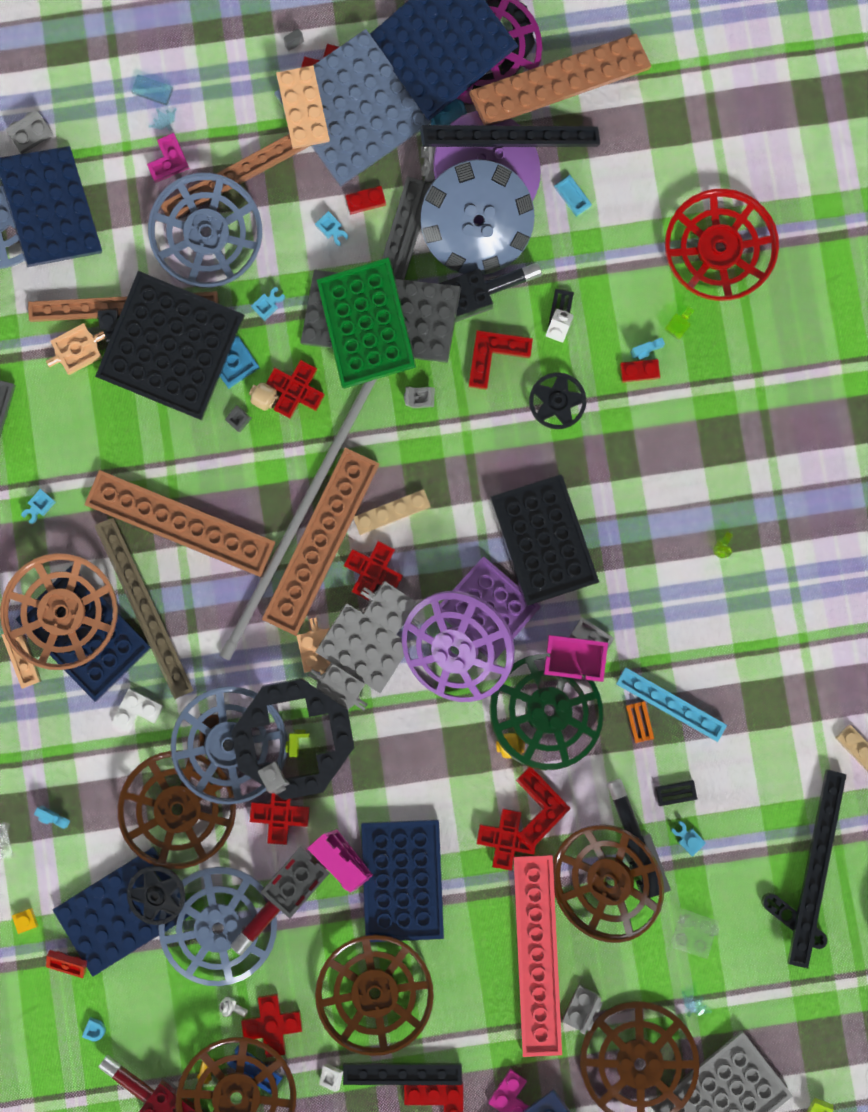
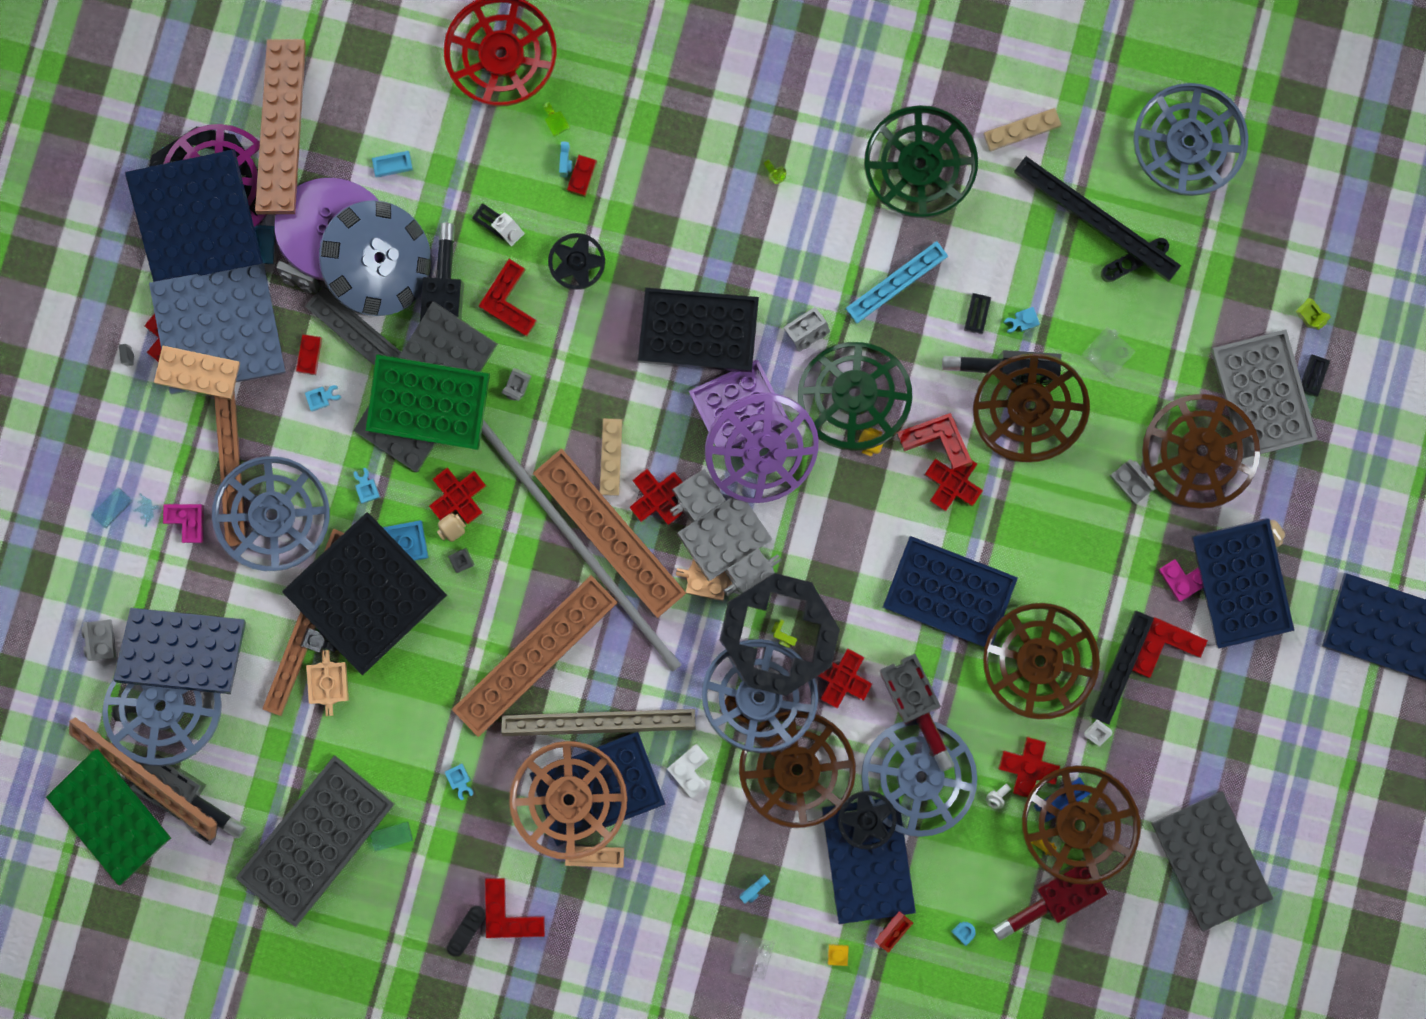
camera: 65 degrees left, 0 degrees up
light grey bracket [258,762,289,794] -> none
dark pink wedge [307,829,373,893] -> none
black plate [420,125,601,147] -> none
coral plate [513,855,562,1057] -> none
dark pink piece [544,635,608,682] -> none
orange tile [626,701,654,743] -> none
clear light blue piece [682,991,712,1017] -> none
none -> dark green dish [864,105,978,218]

